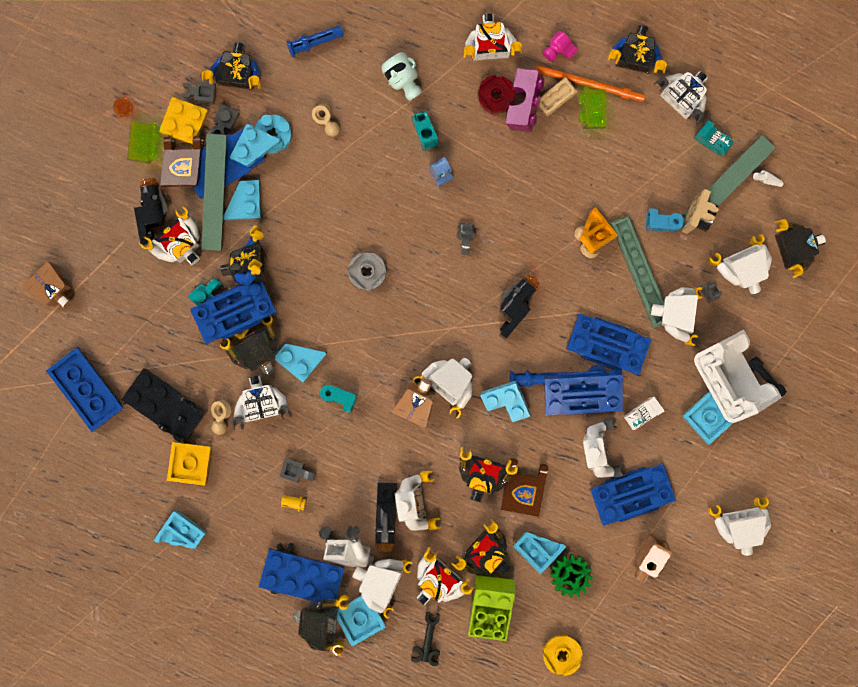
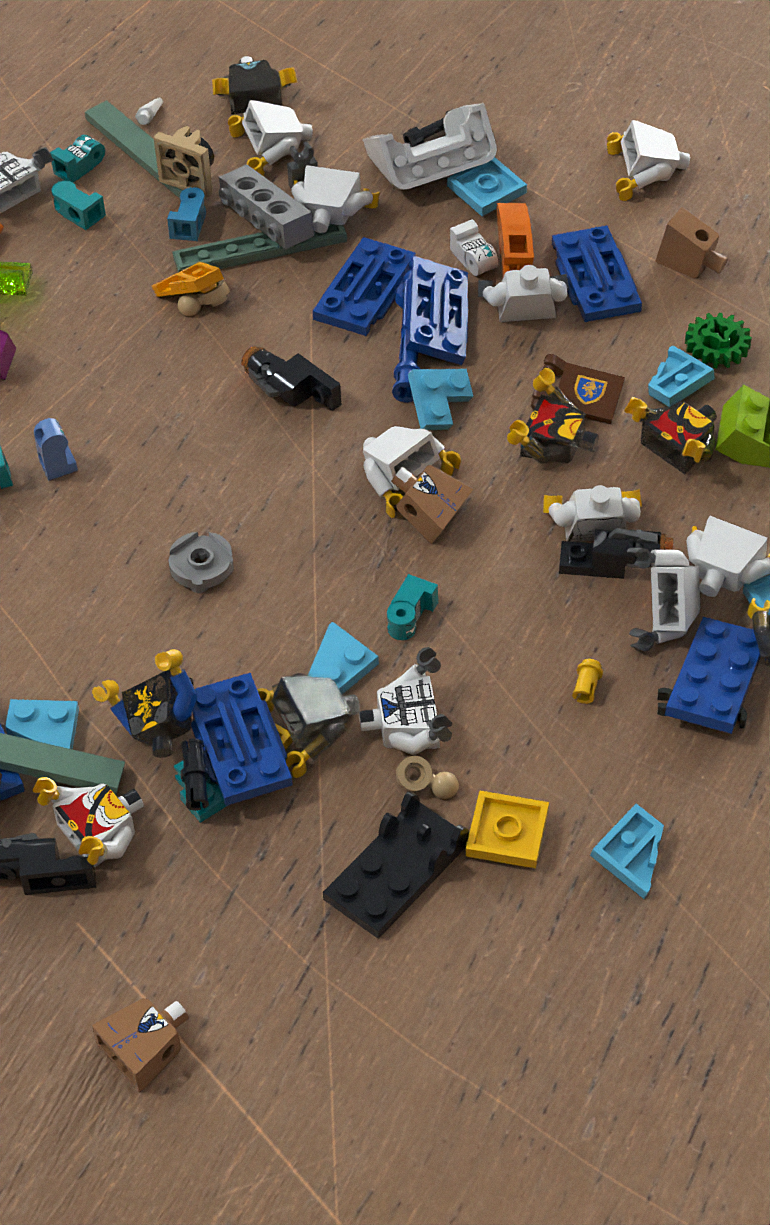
camera: 80 degrees left, 35 degrees down
blue plate [46,347,125,432] -> none
dark grey plate [279,458,316,482] -> none
torso [416,547,475,605] -> none
dark grey piece [457,224,476,255] -> none
none -> teal leg [51,181,106,230]
none -> black pin [181,738,209,811]
none -> light grey brick [219,165,314,249]
none -> orange slope [497,203,534,277]

